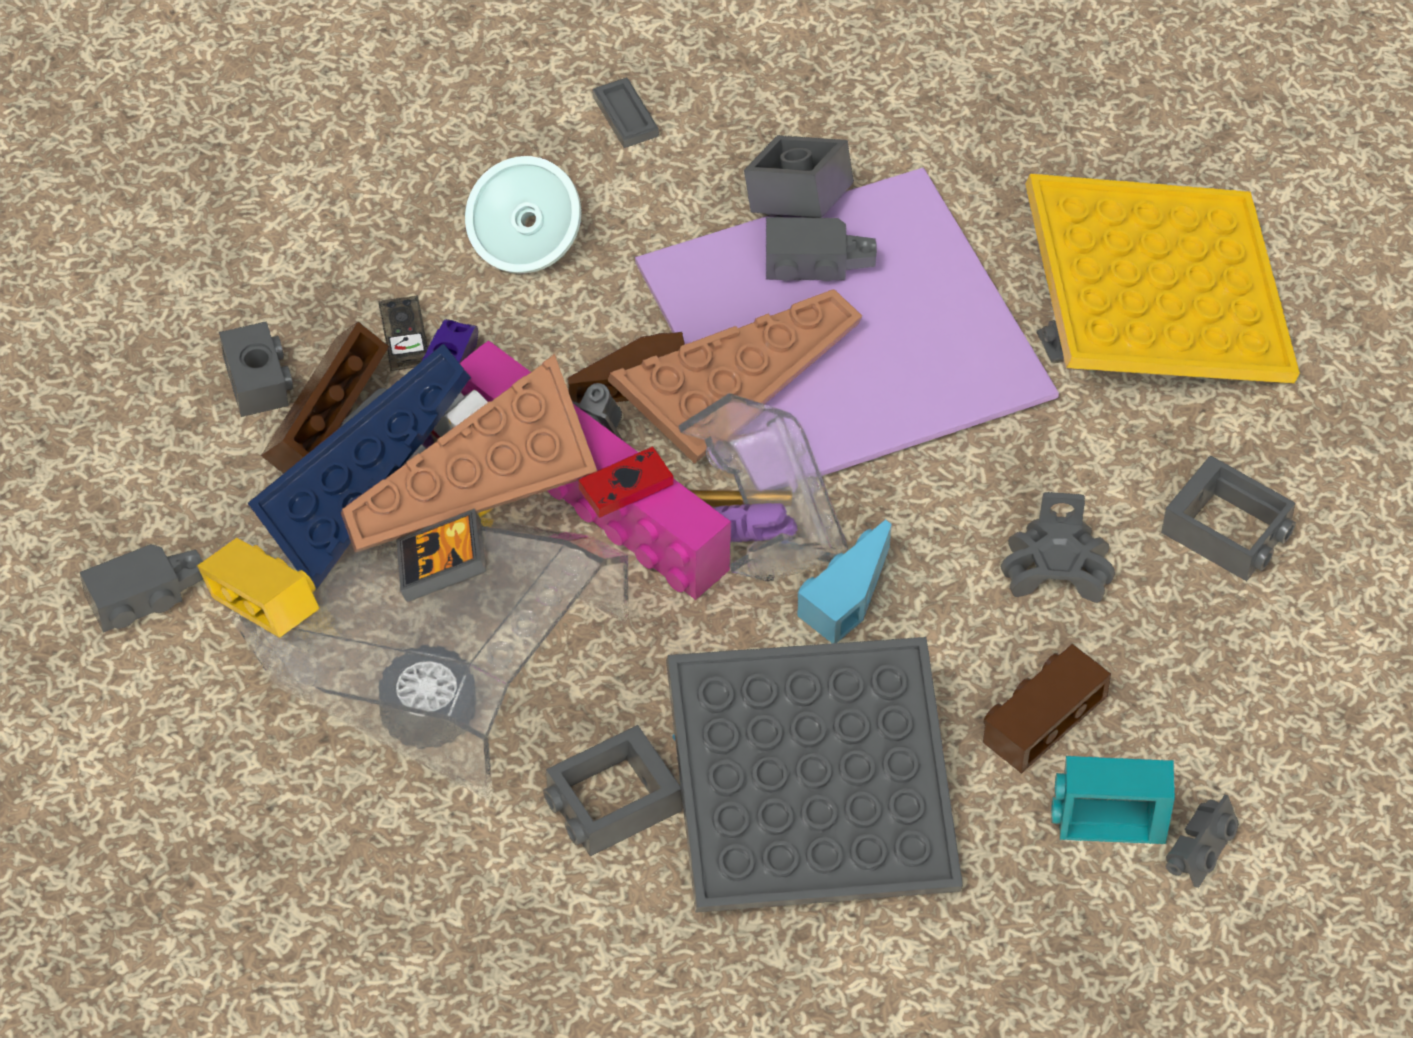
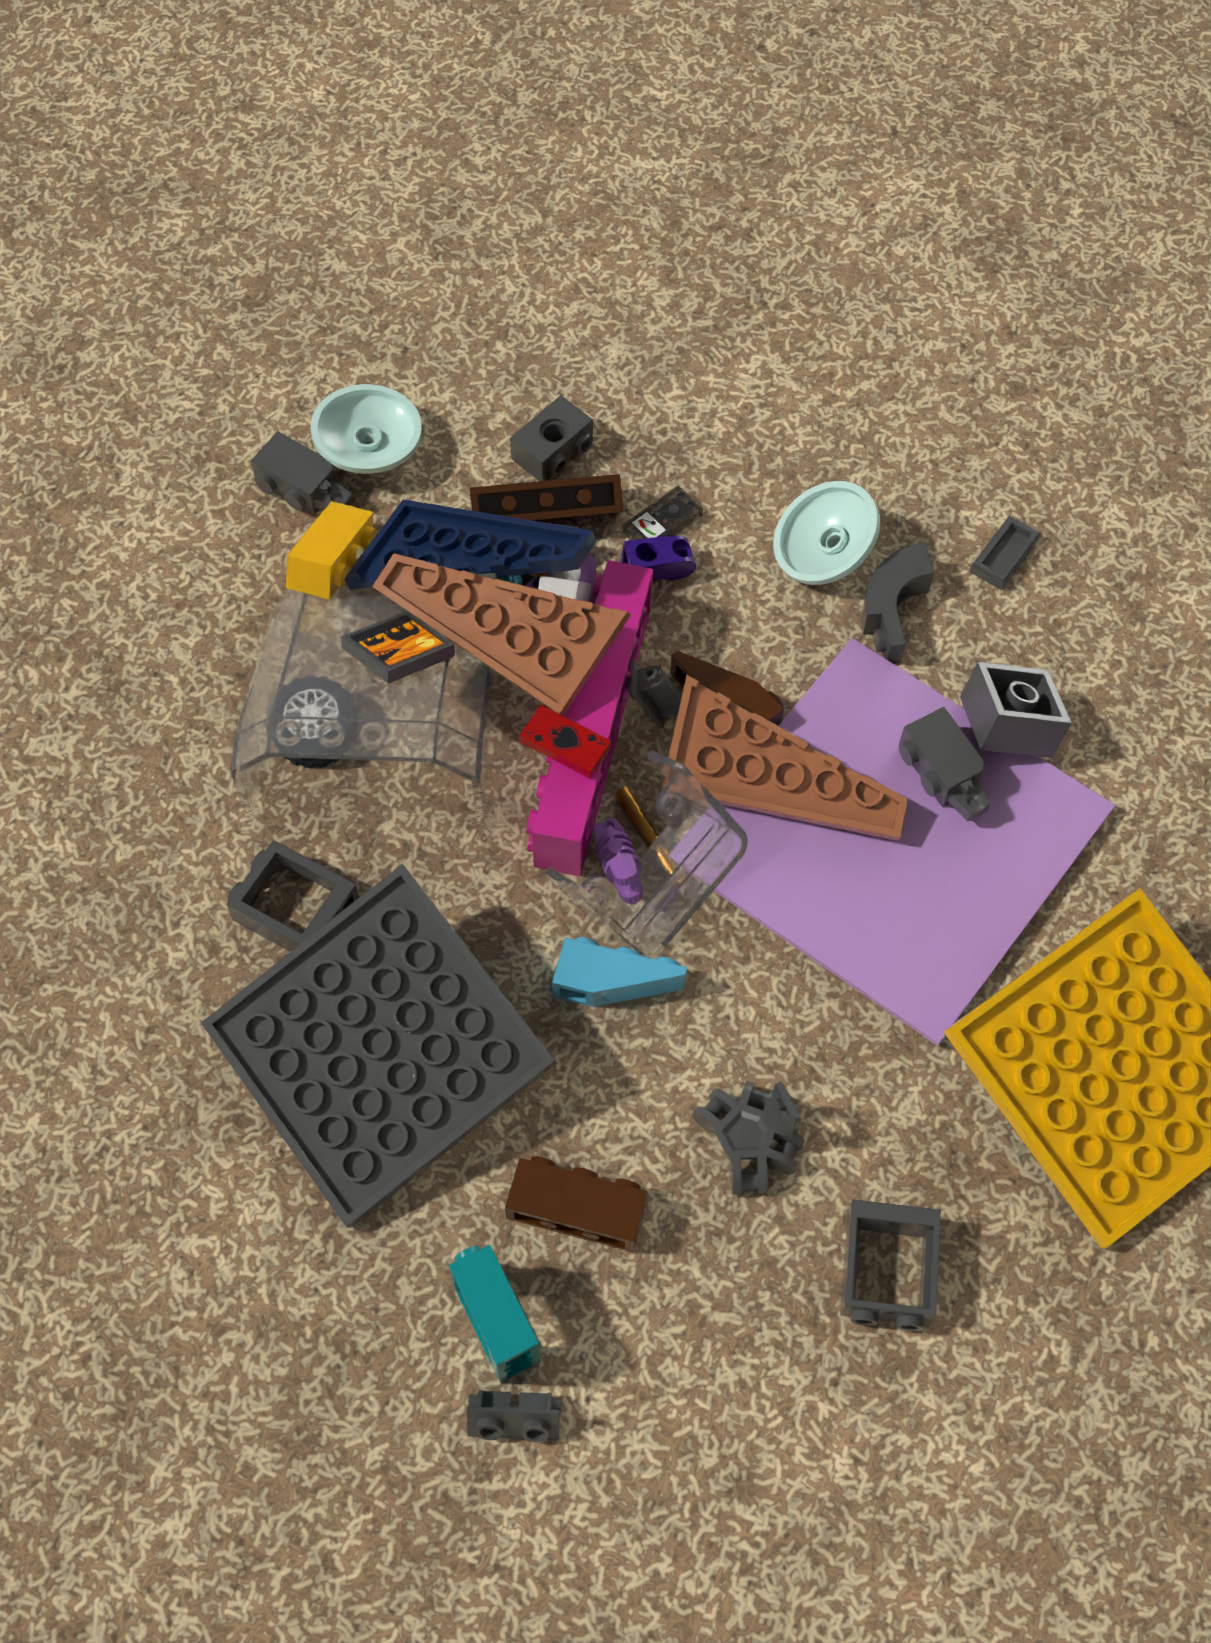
camera: 60 degrees right, 10 degrees up
none -> light aqua dish [311,384,422,474]
none -> dark grey arch [861,542,934,664]

